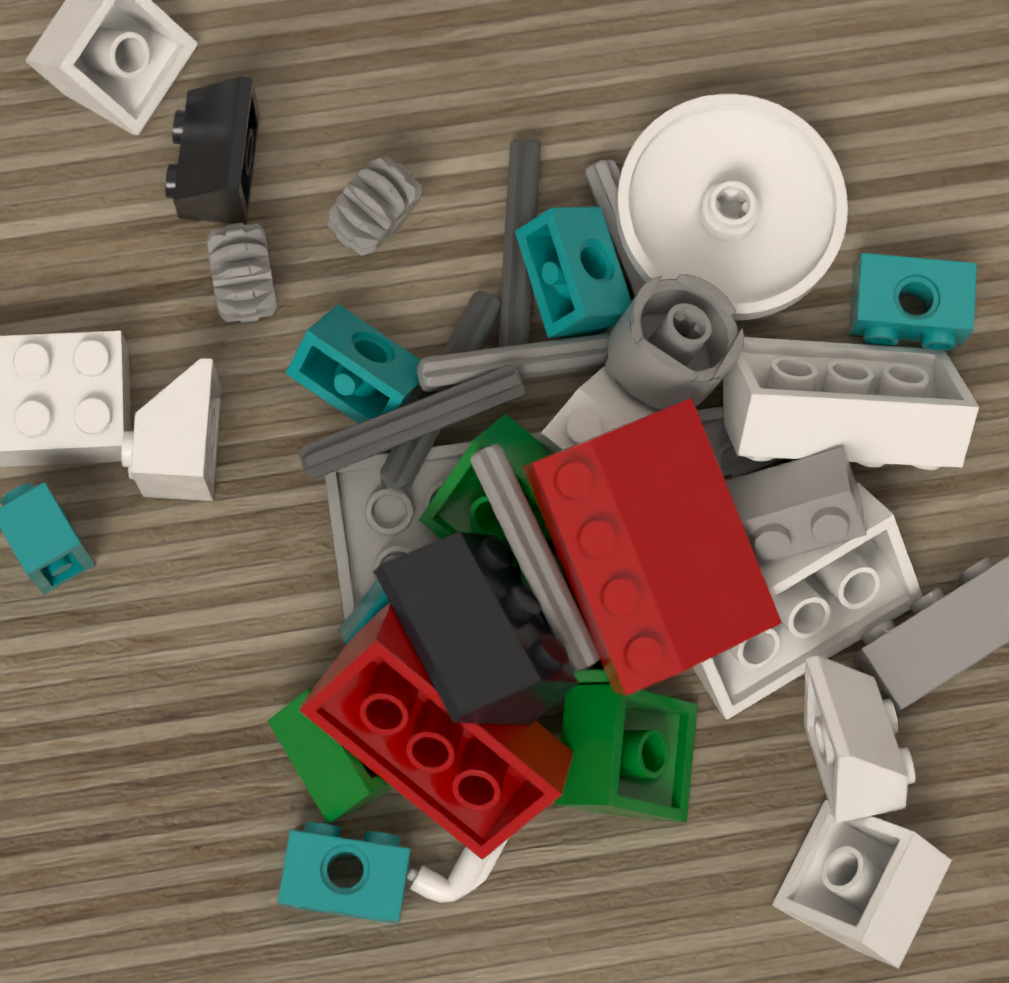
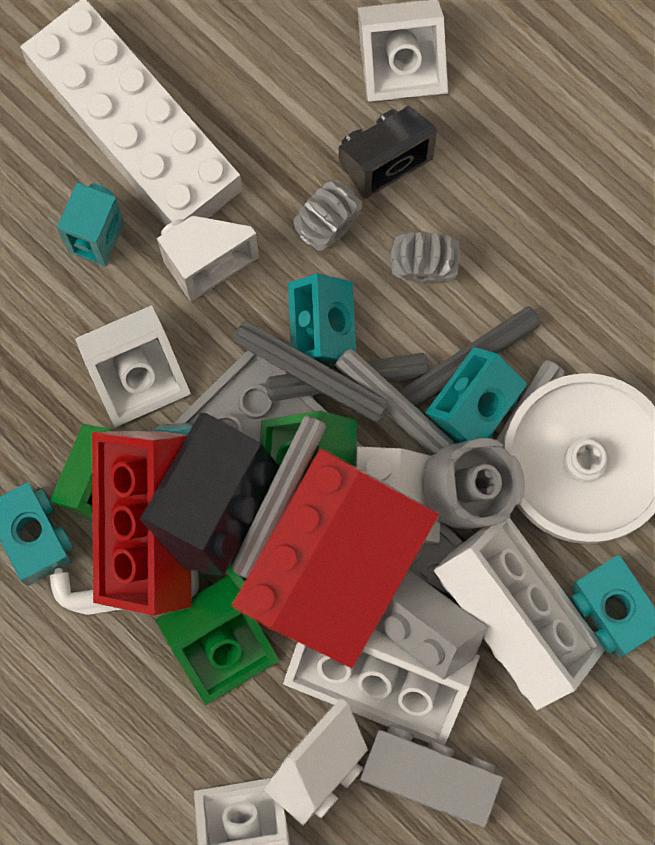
camera: 60 degrees right, 0 degrees up
none -> white slope [75,305,191,428]

